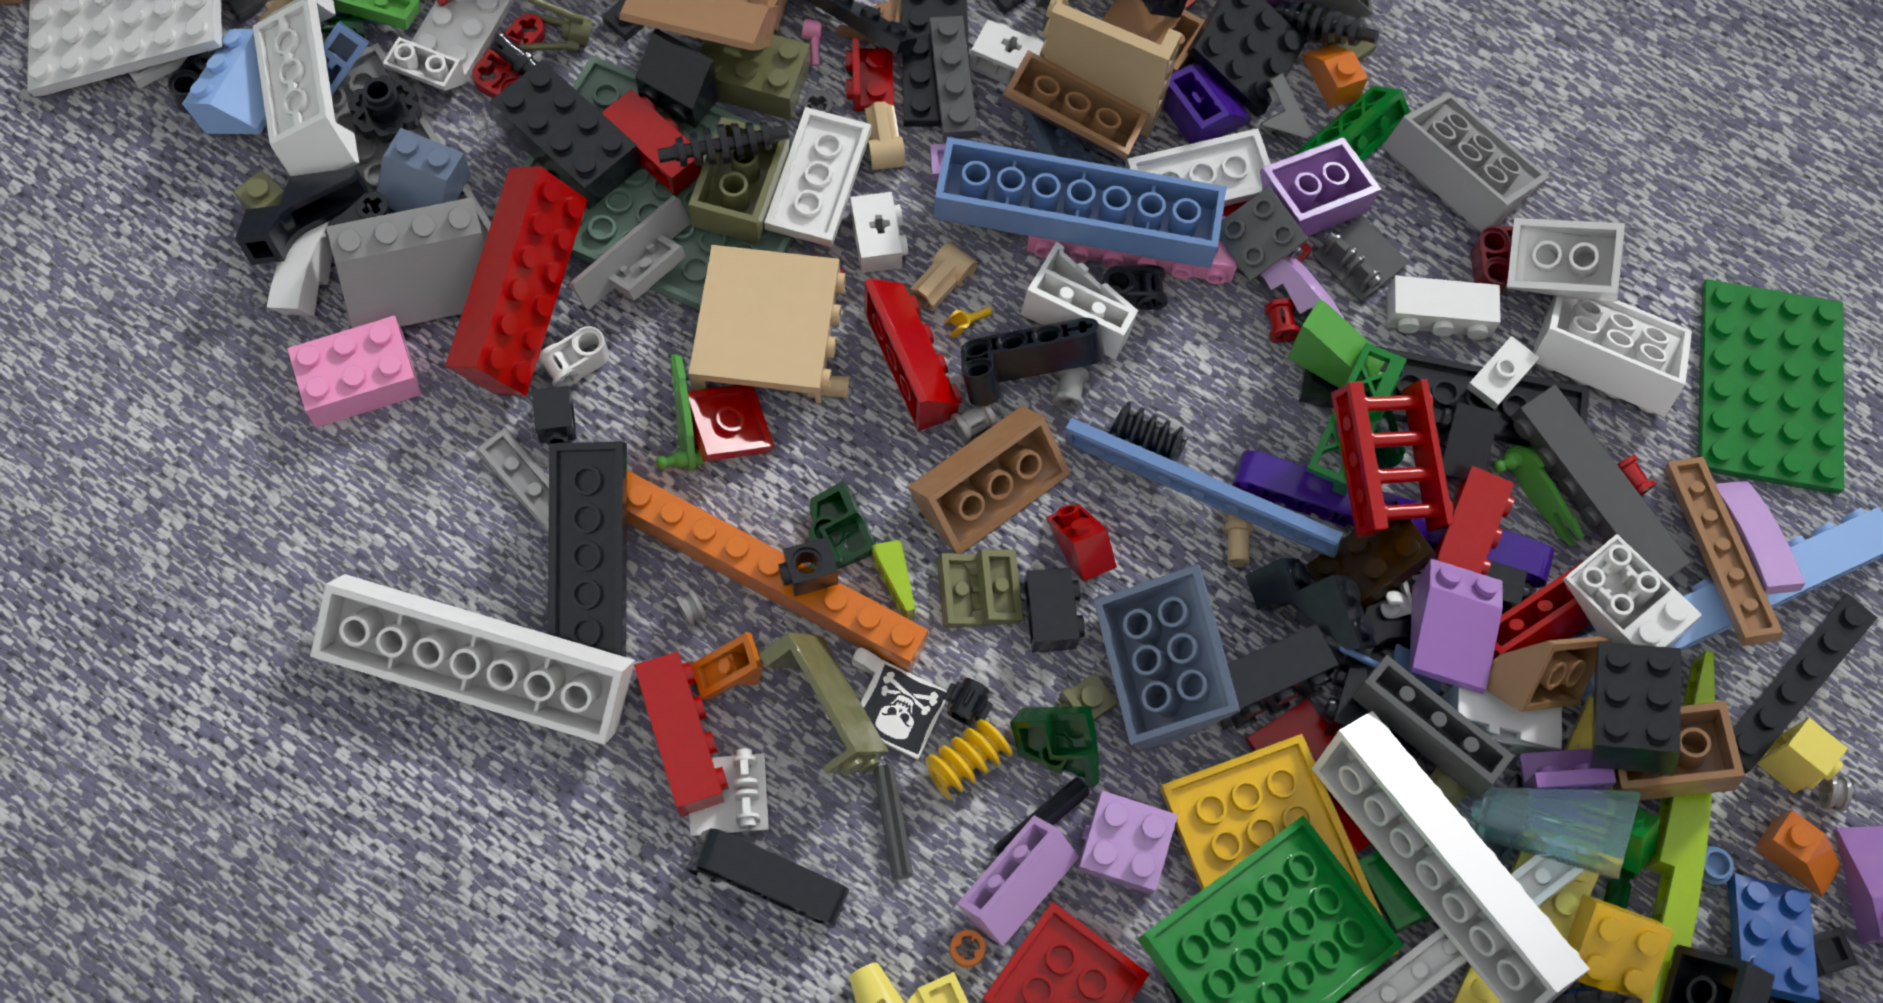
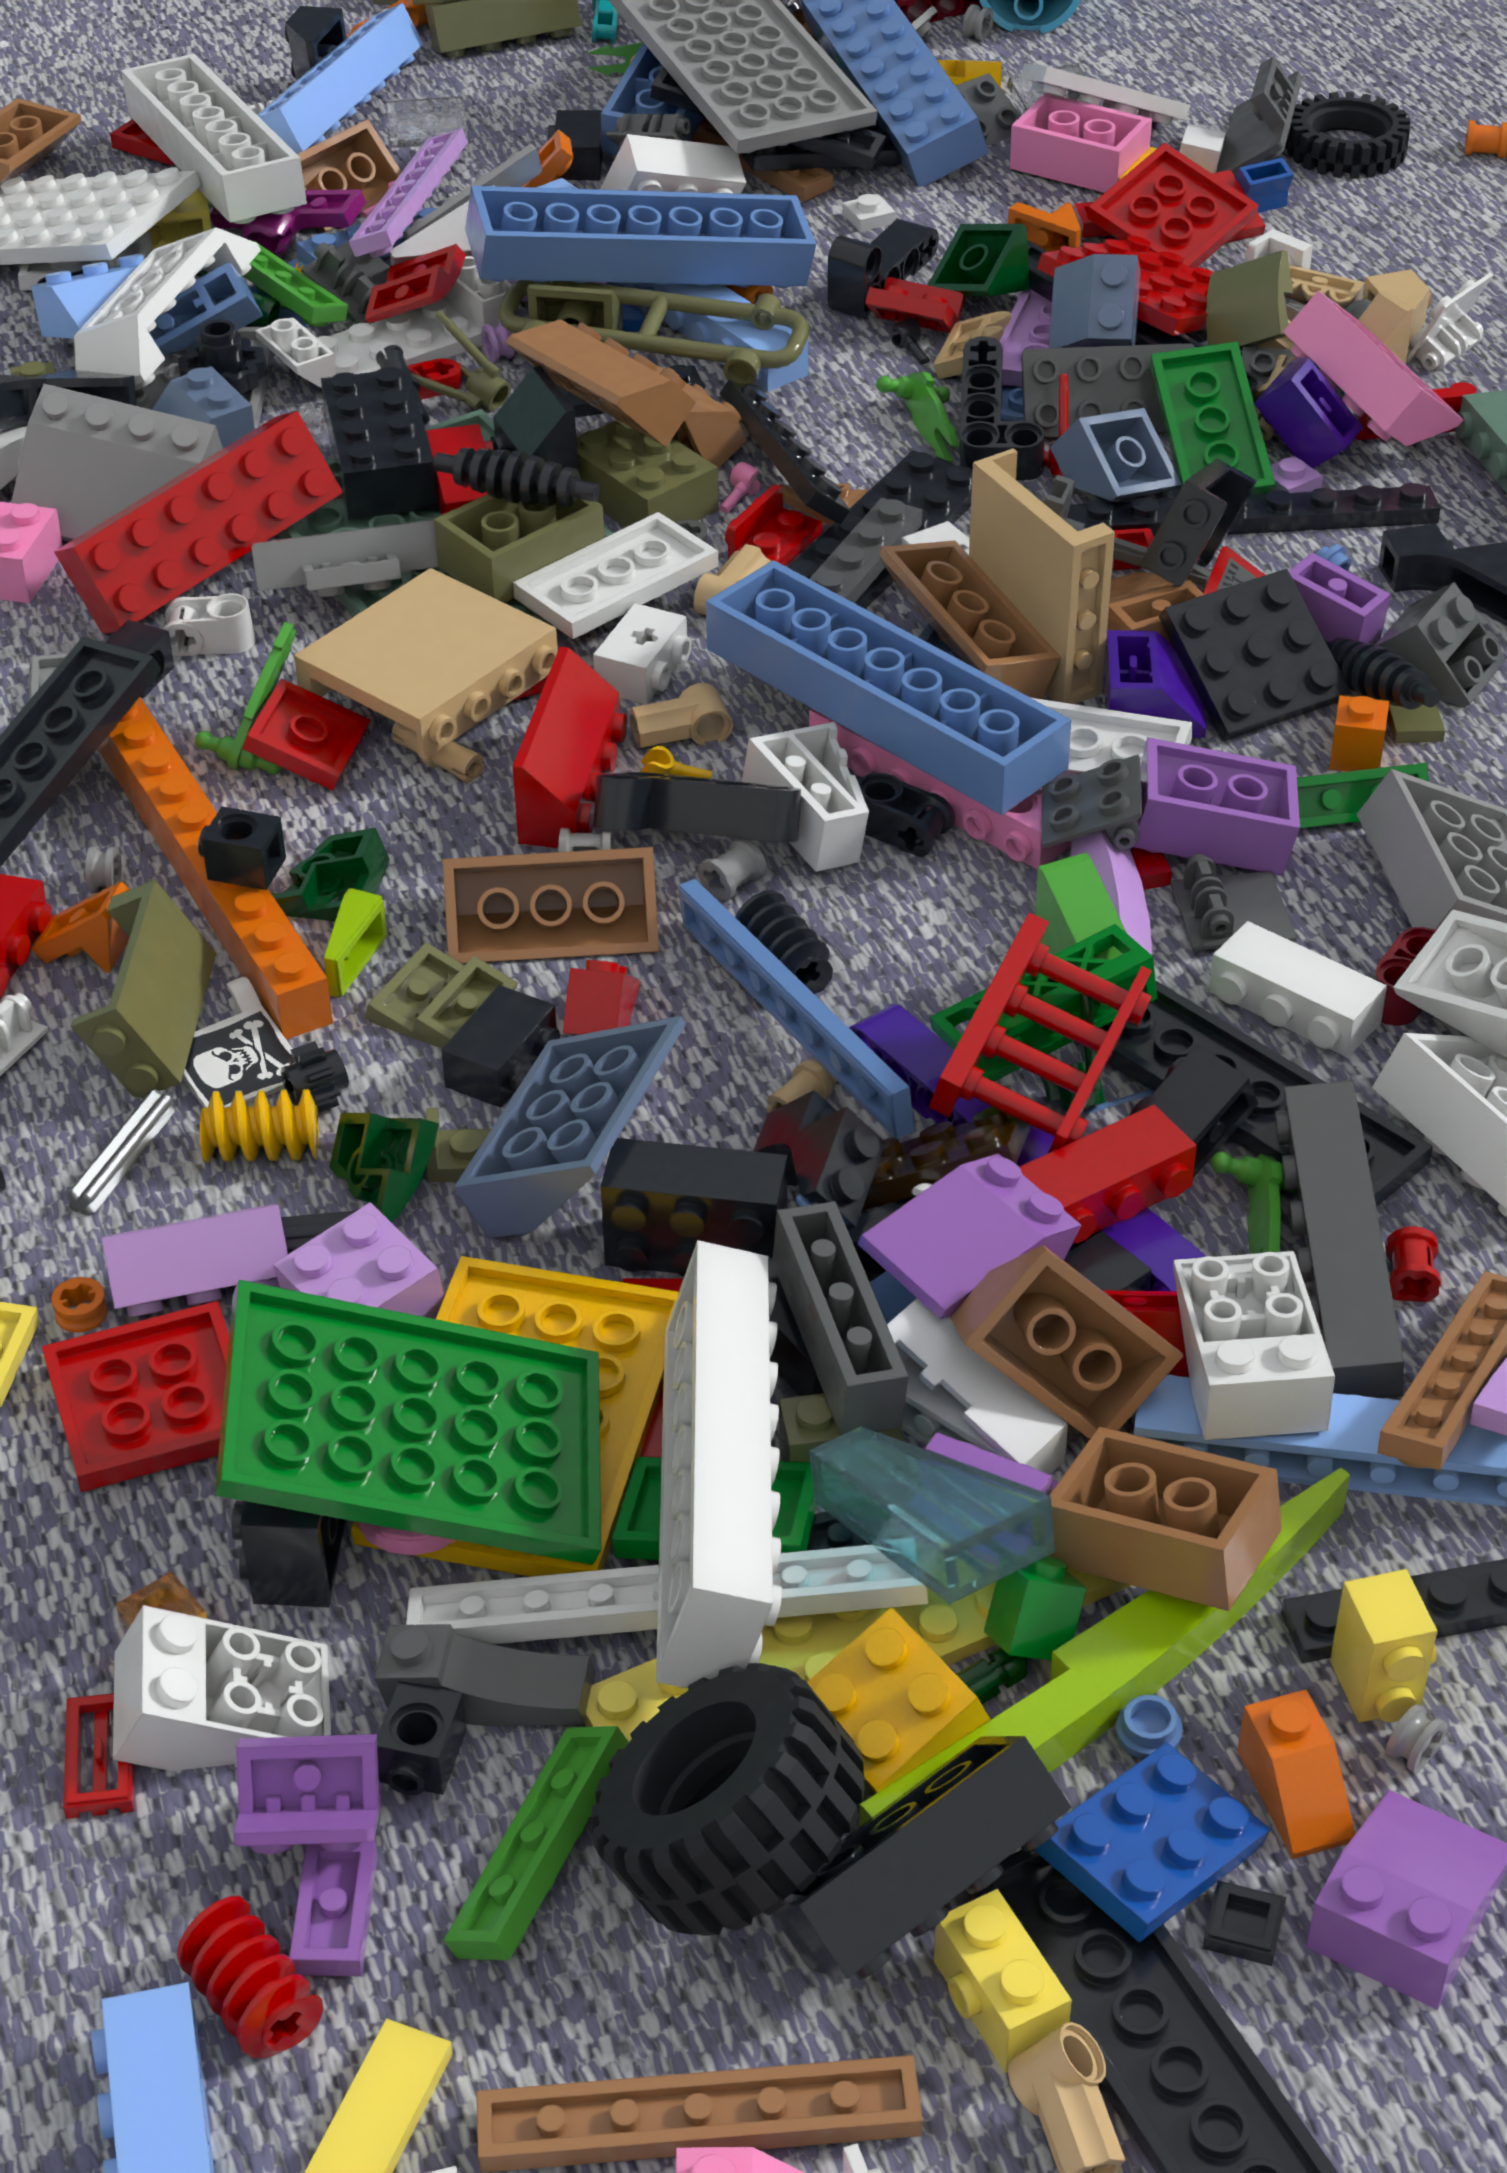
camera: 40 degrees right, 25 degrees down
light grey slope [1261,73,1313,138] -> none
white plate [1466,336,1540,410] -> none
black brick [1591,642,1681,775] -> none

